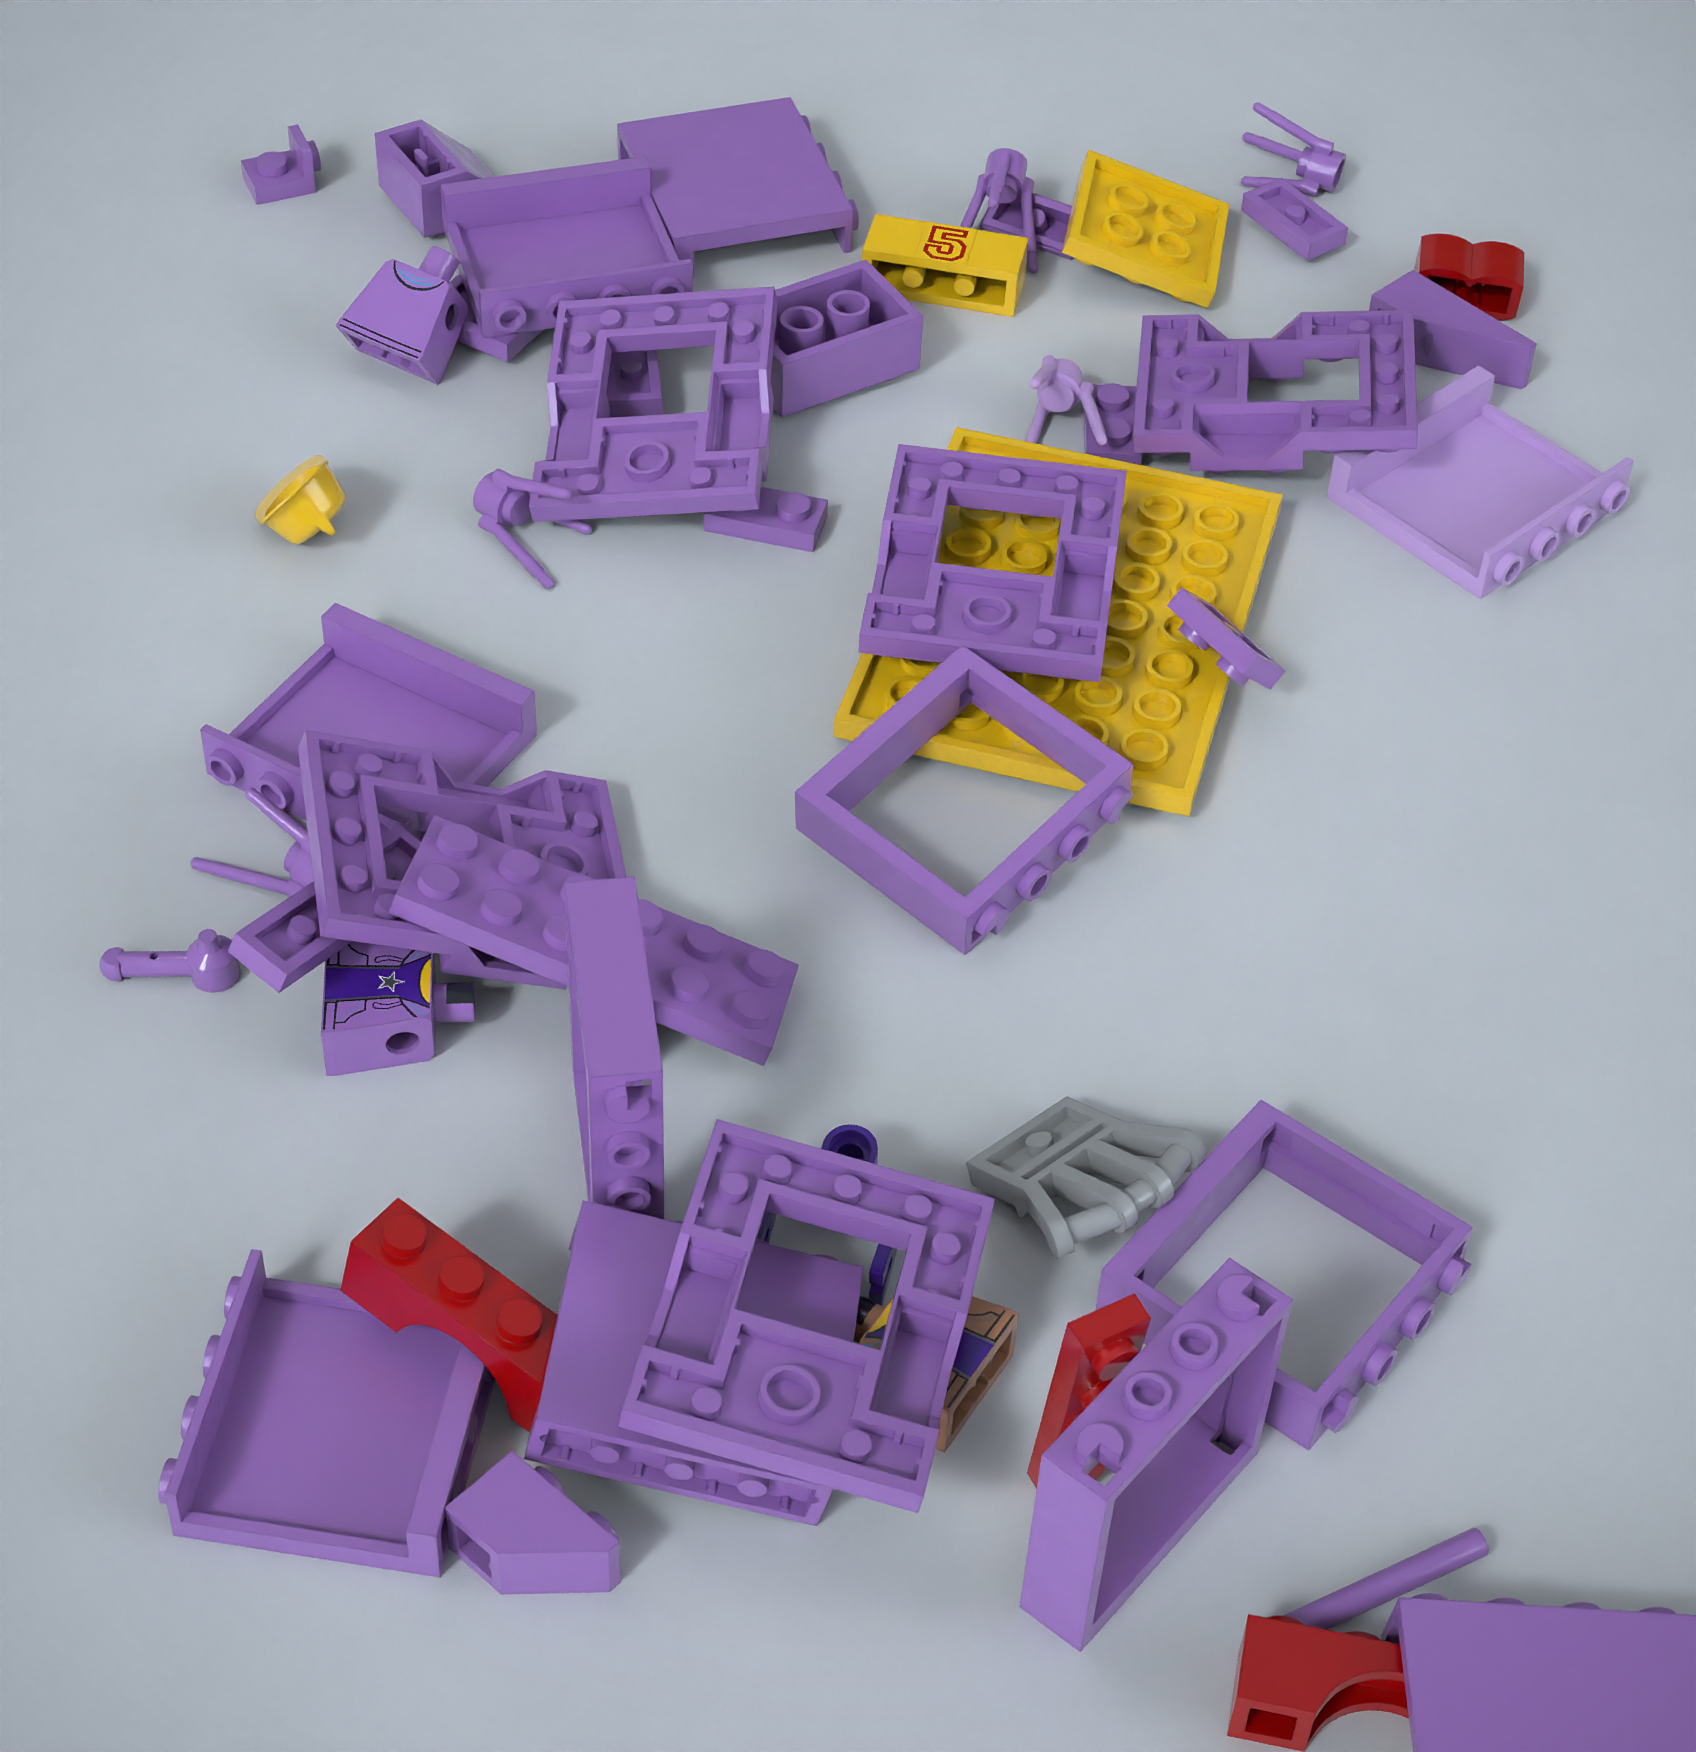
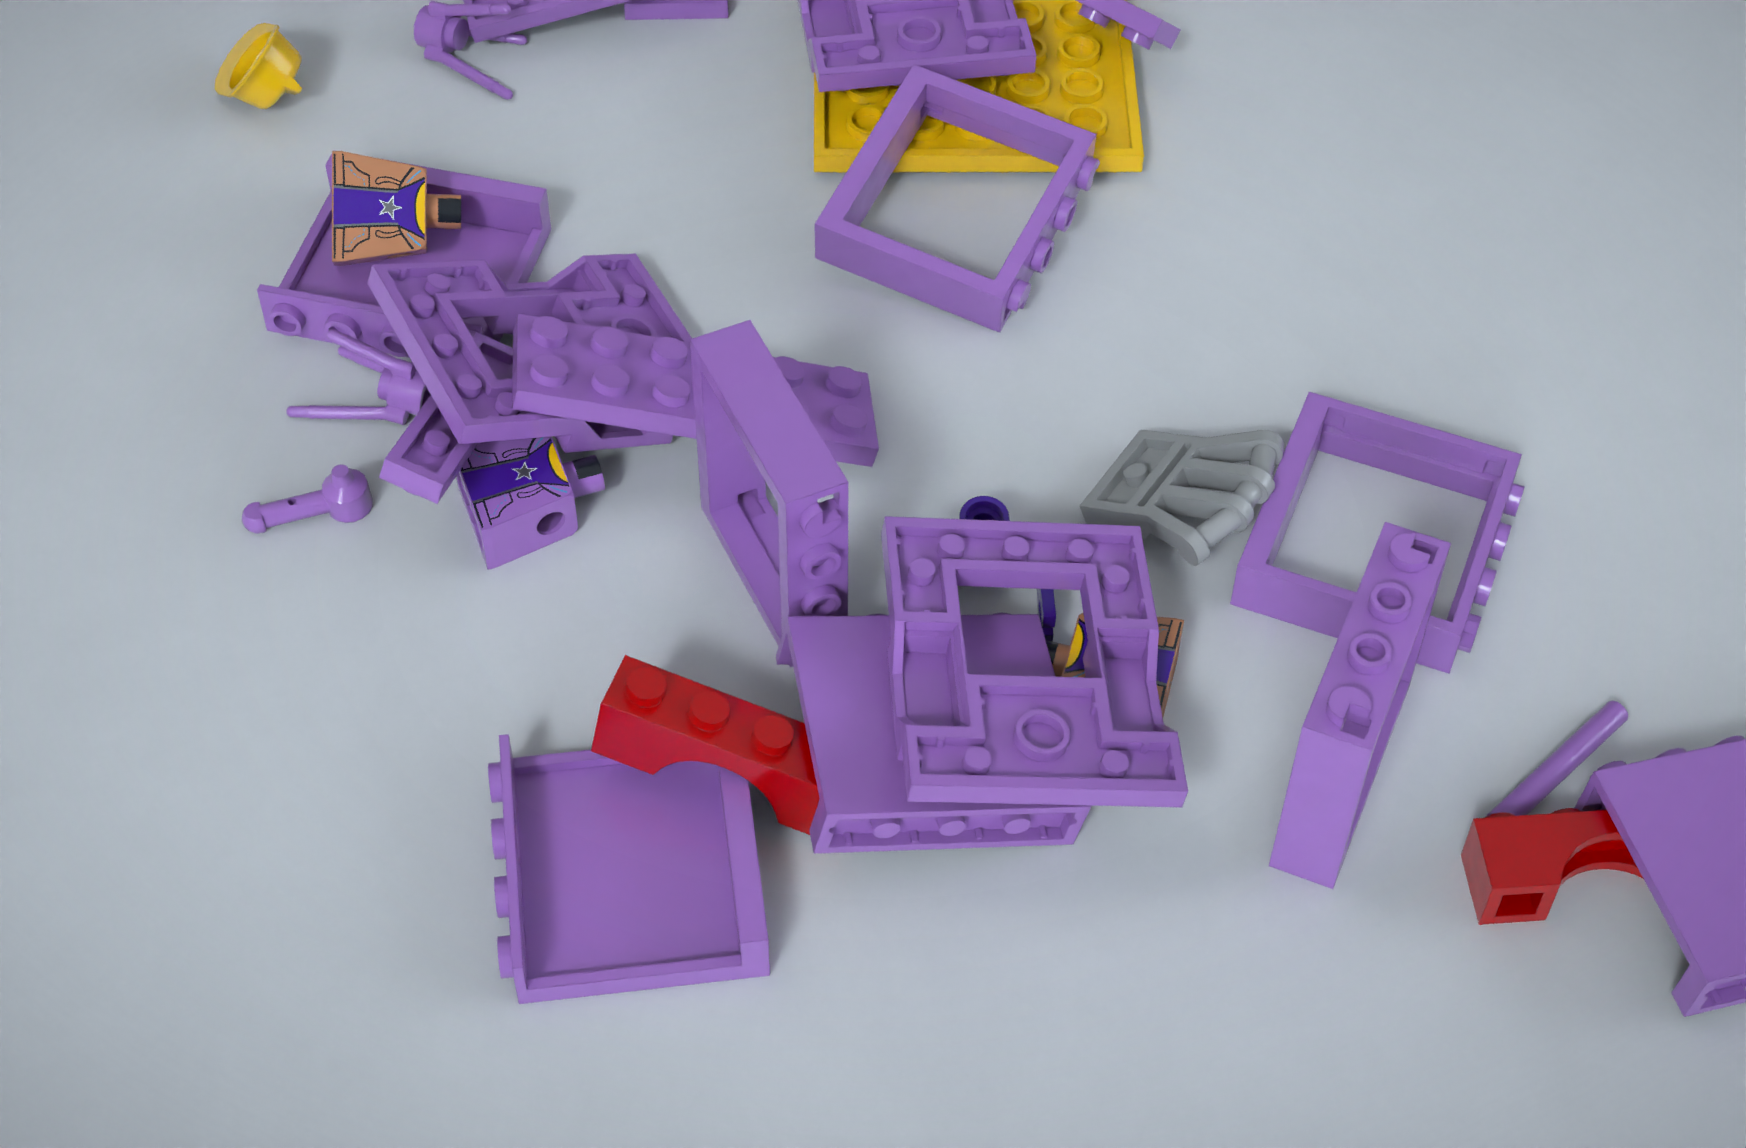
camera: 15 degrees left, 5 degrees up
medium lavender slope [445,1451,621,1595] -> none
red plate [1027,1293,1151,1489] -> none
none -> torso [332,151,461,266]

